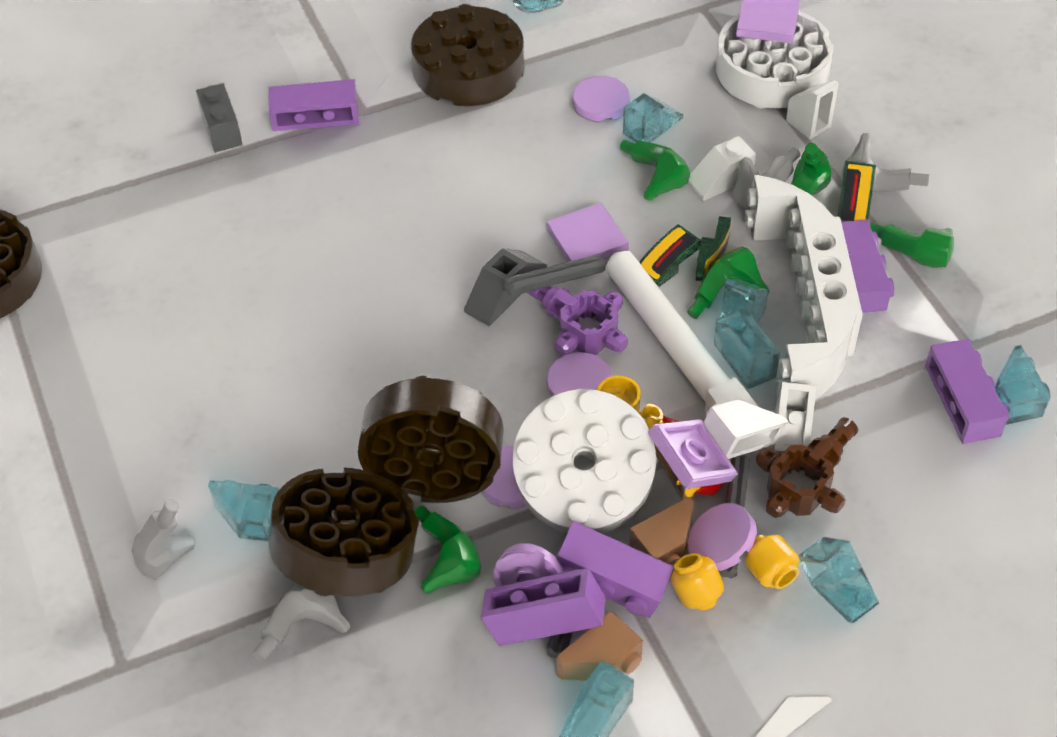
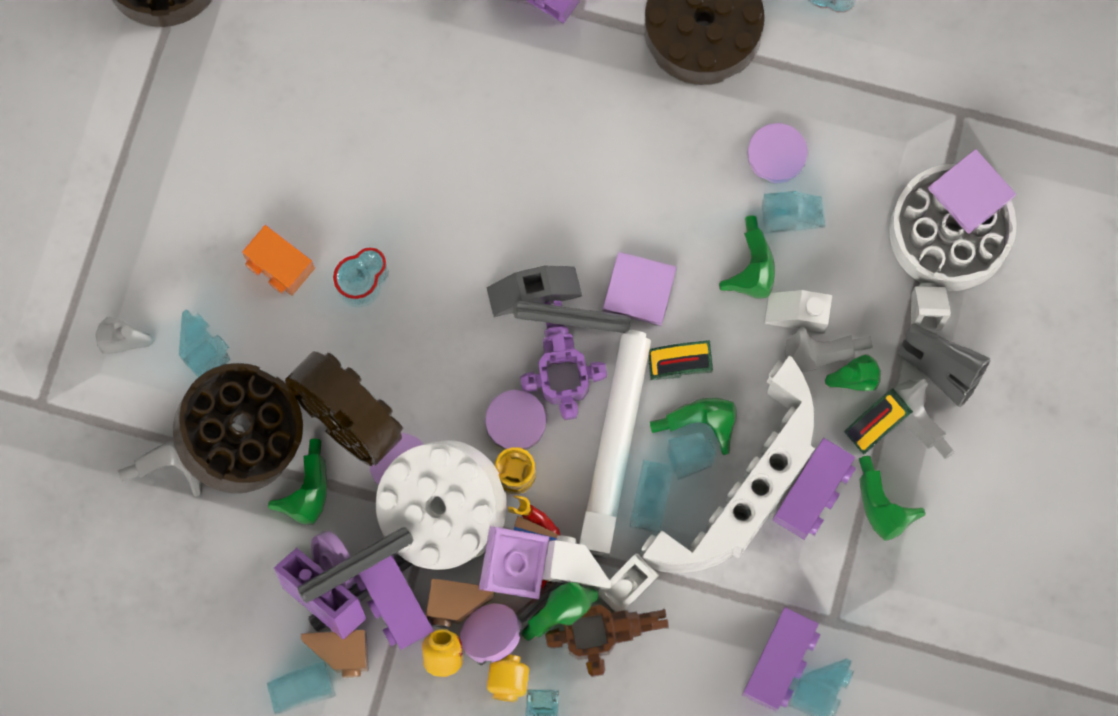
camera: 40 degrees right, 25 degrees up
clear green slope [695,216,731,281] -> none
none -> orange brick [242,225,315,296]
none -> dark grey axle [297,527,413,603]
none -> clear light blue piece [333,247,389,308]
none -> green animal [522,582,598,641]
none -> dark grey piece [898,324,991,407]

